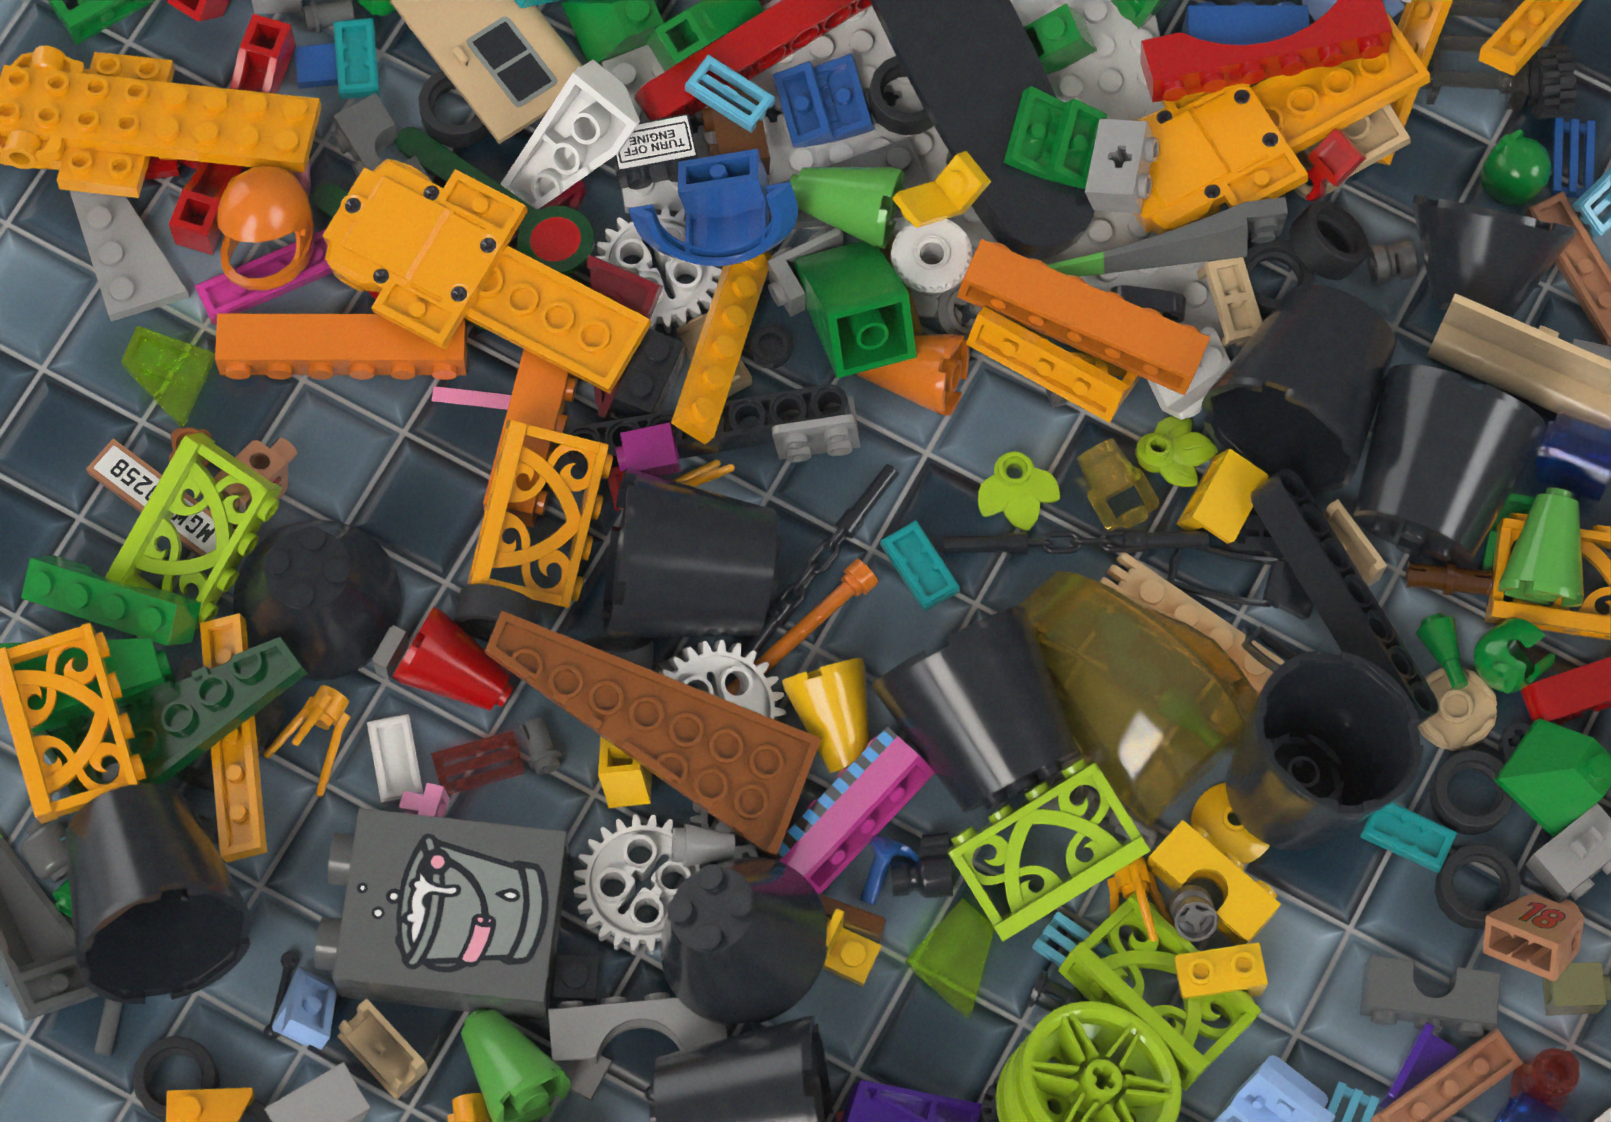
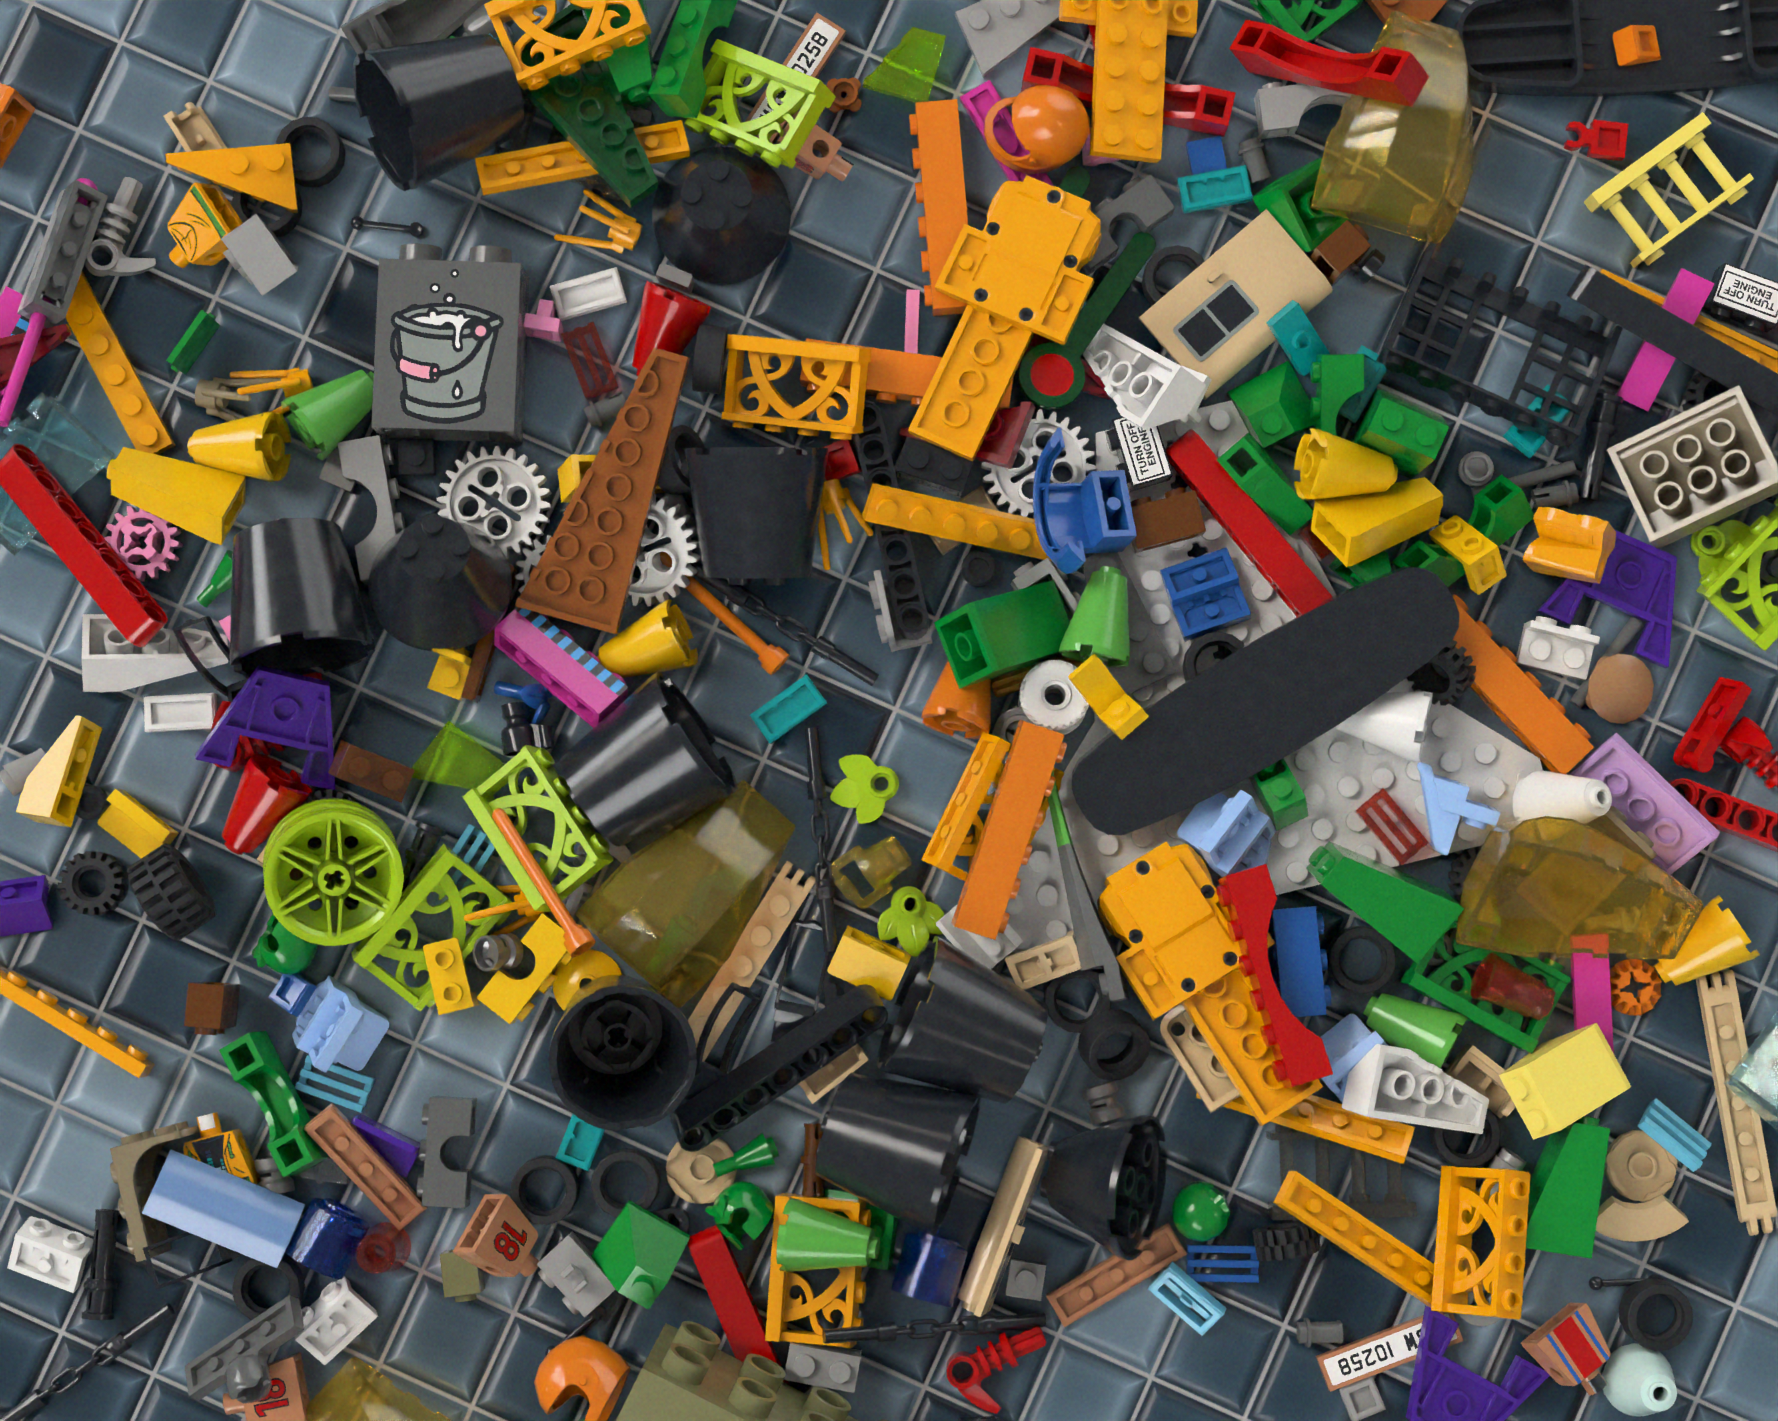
camera: 90 degrees right, 15 degrees up
light blue slope [272,967,337,1050] -> none
tan hinge [338,998,428,1100] -> none
magenta brick [616,422,682,477] -> none
light grey cone [672,824,735,867] -> none
medium azure tile [685,54,775,133] -> none
green slope [1003,86,1108,189] -> none
light grey brick [1085,119,1159,214] -> none
black beam [1109,285,1187,323] -> none
red plate [1299,128,1366,202] -> none
none -> reddish brown piece [328,740,415,803]
none -> orange piece [492,808,596,957]
none -> light blue piece [1177,789,1276,877]

